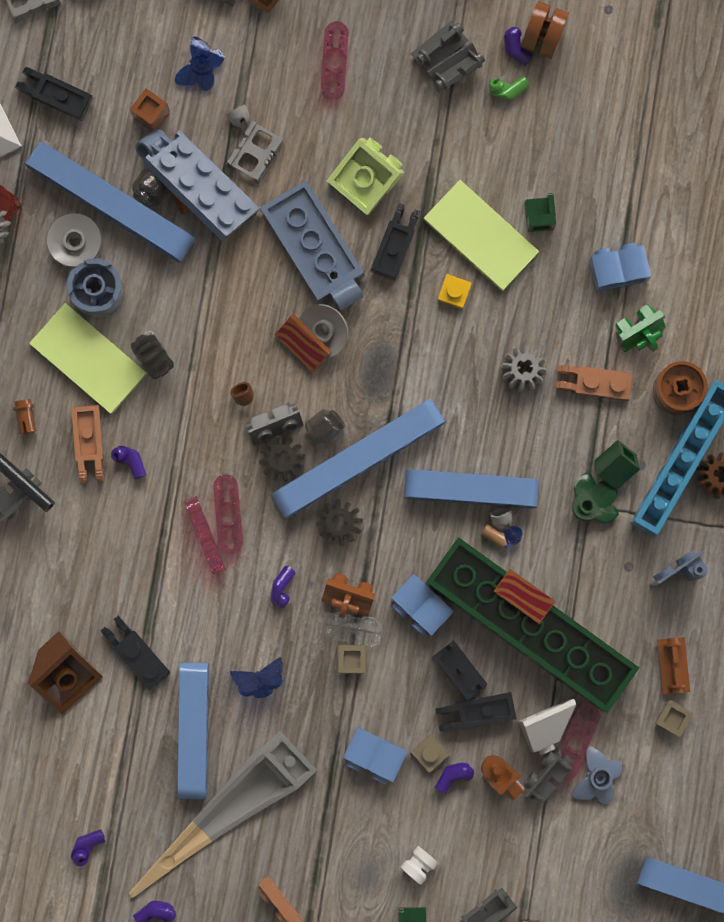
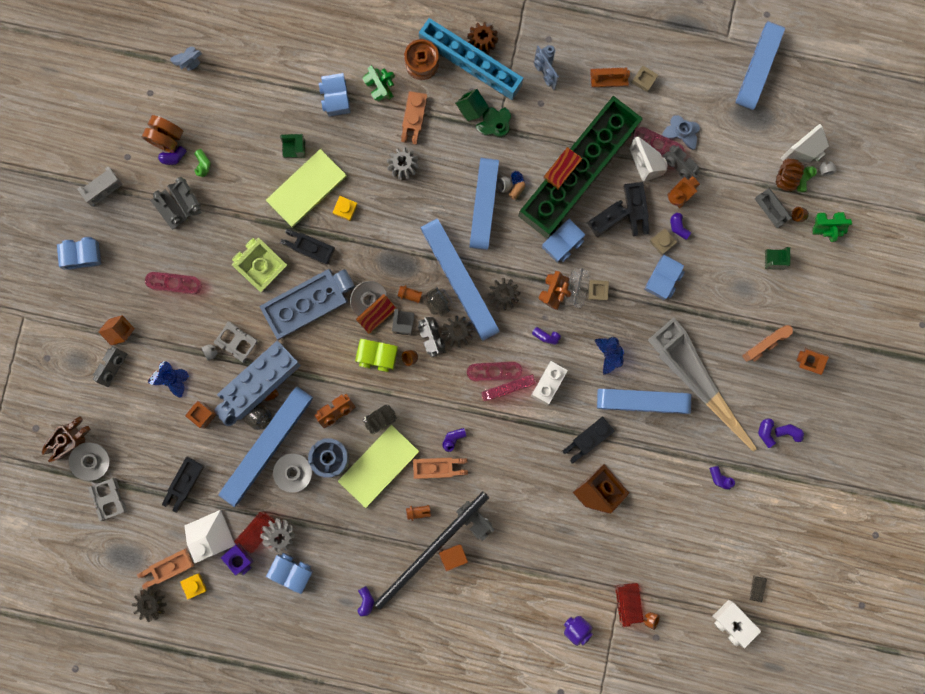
camera: 85 degrees left, 0 degrees up
white wheel [400,846,439,885] -> none
none -> sand blue animal [170,47,202,71]
none -> dark orange hinge [315,393,356,428]
none -> lime brick [355,339,398,373]
none -> dark grey panel [392,309,414,336]
none -> dark orange pin [397,285,423,303]
none -> white brick [531,361,568,405]

